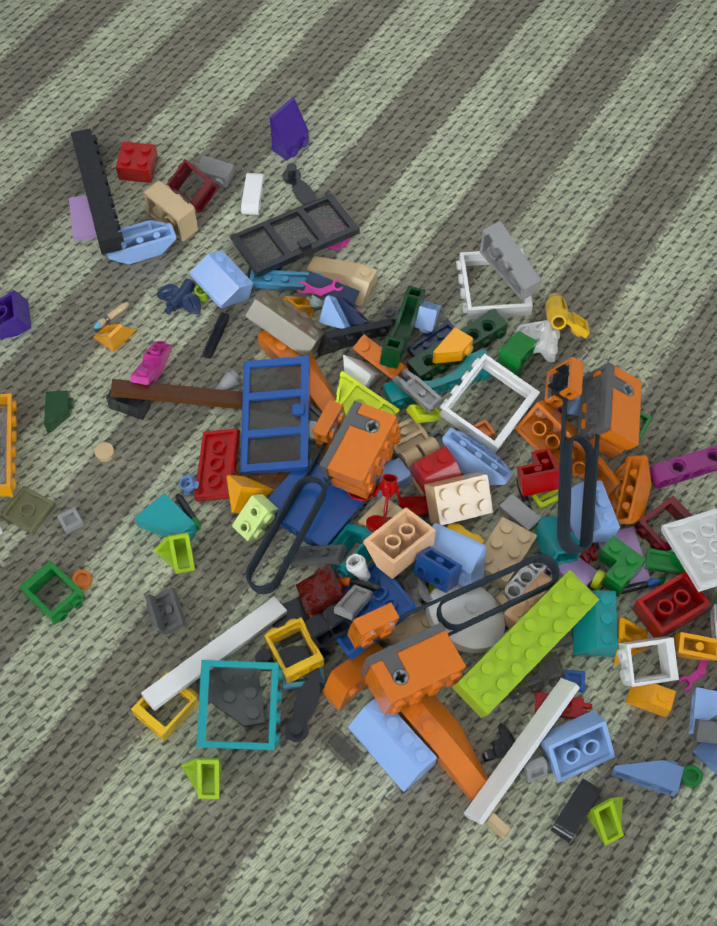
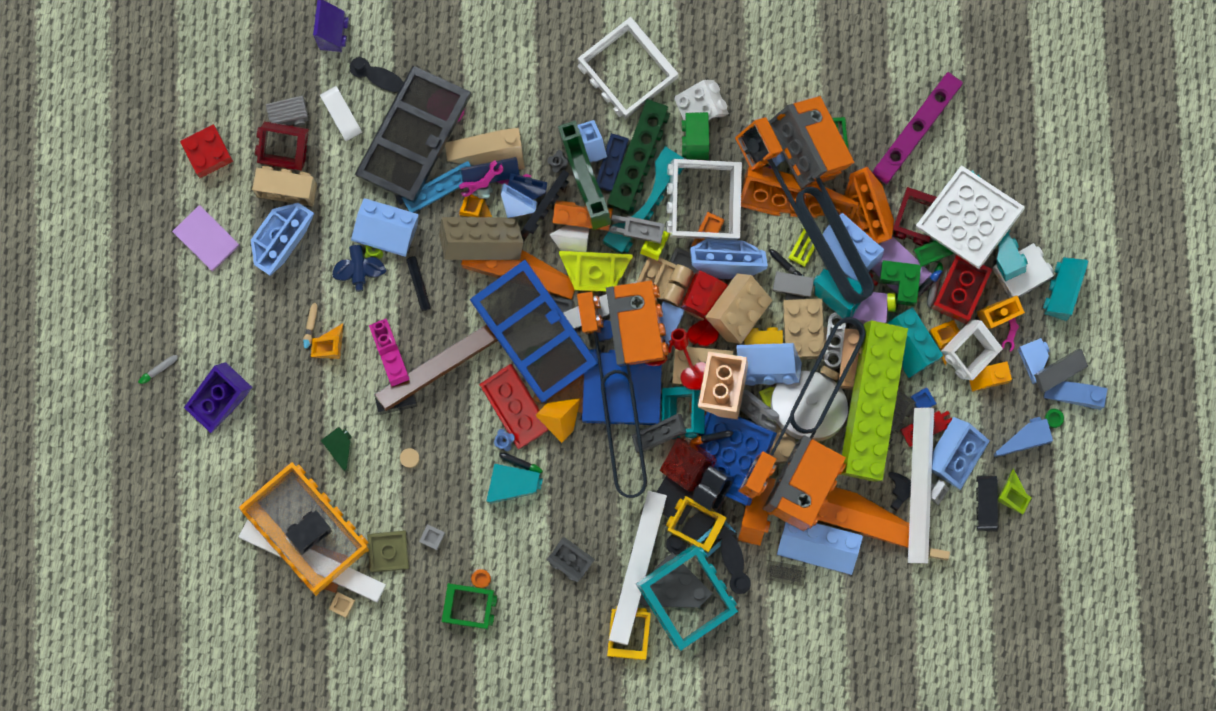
camera: 30 degrees left, 20 degrees up
black brick [71,128,124,255] -> none
lime slope [154,532,195,574] -> none
lime slope [181,758,222,799] -> none
light grey cone [214,370,242,390] -> none
yellowish green brick [232,494,278,541] -> none
light grey tile [334,585,373,620] -> none
white cone [346,554,370,581] -> none
blue brick [413,546,462,593] -> none
light orange slope [432,327,474,364] -> none
light grey wedge [480,221,541,300] -> none
red brick [517,448,559,496] -> none
yellow plate [545,293,590,339] -> none

